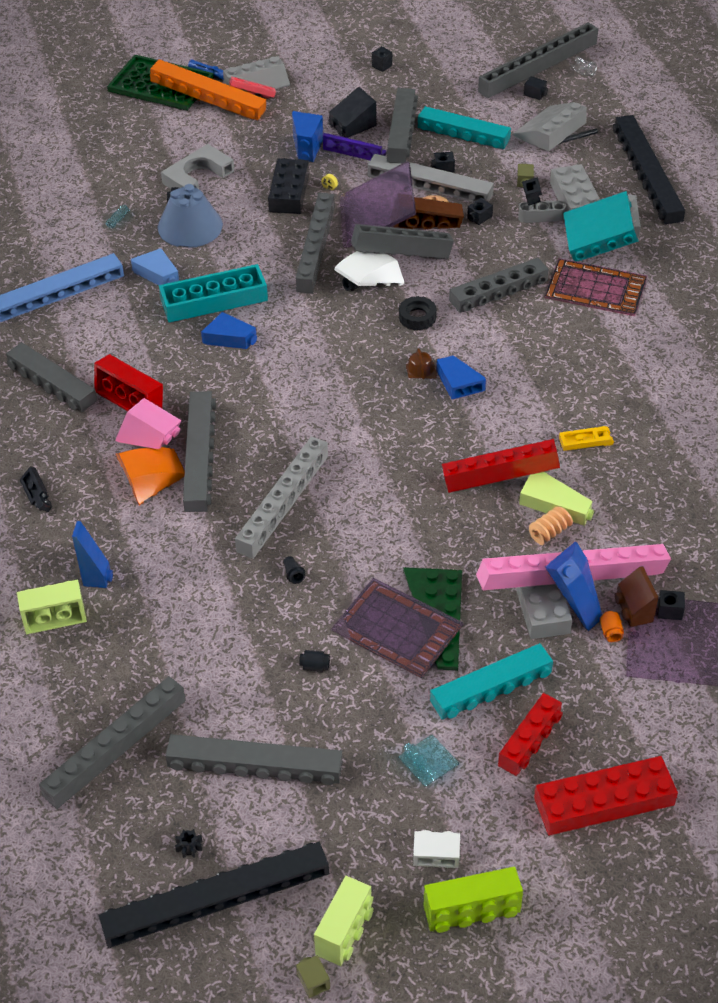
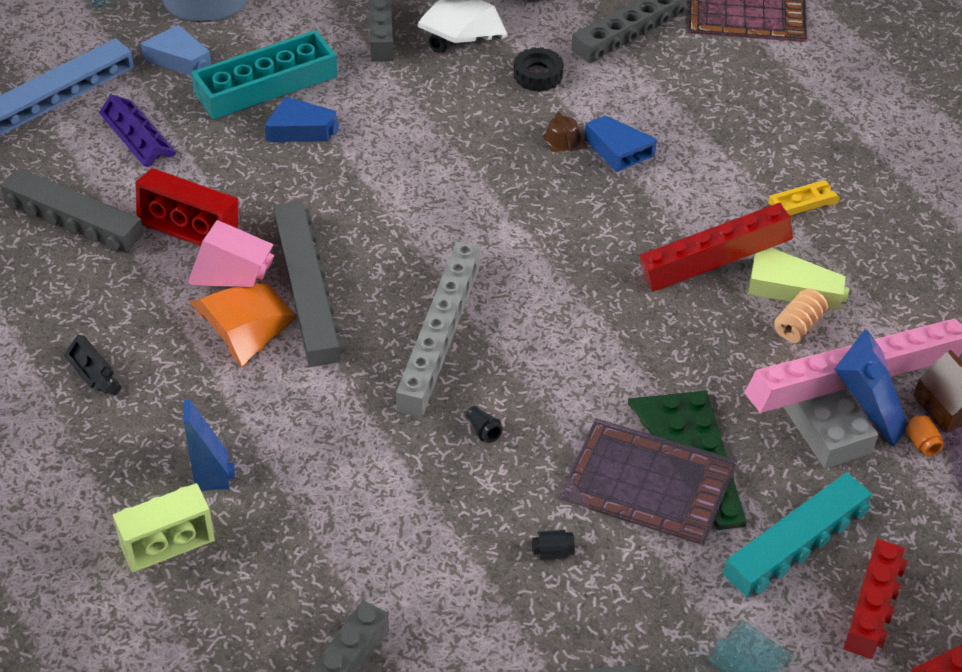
camera: 15 degrees left, 0 degrees up
none -> dark purple fence [99,94,177,167]

